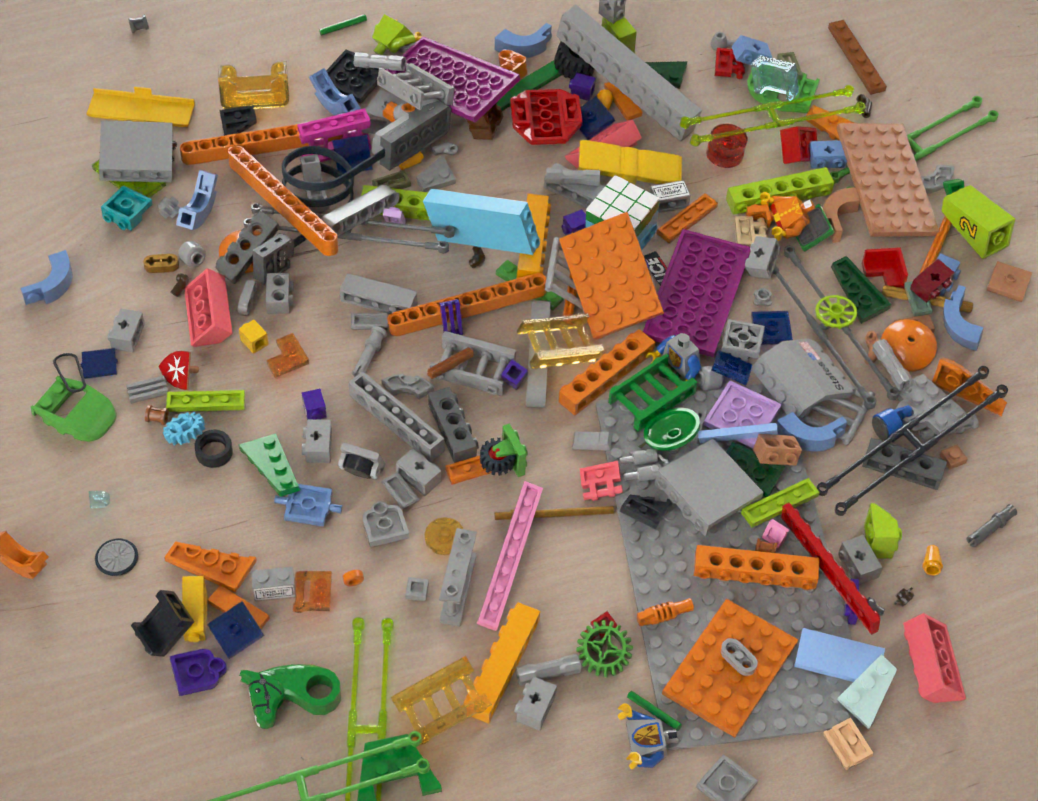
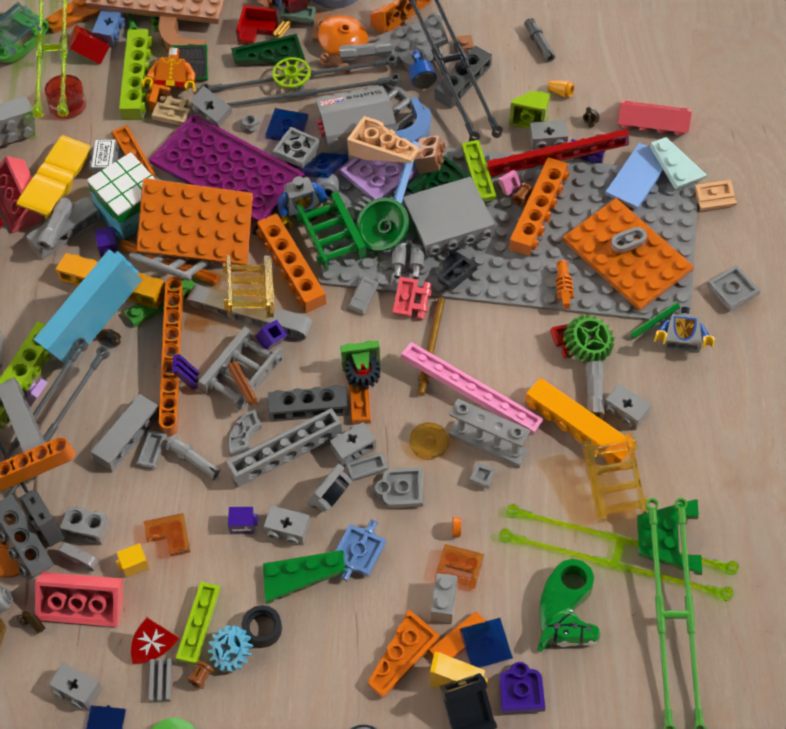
camera: 70 degrees left, 5 degrees up
none -> light nougat wedge [347,116,420,163]

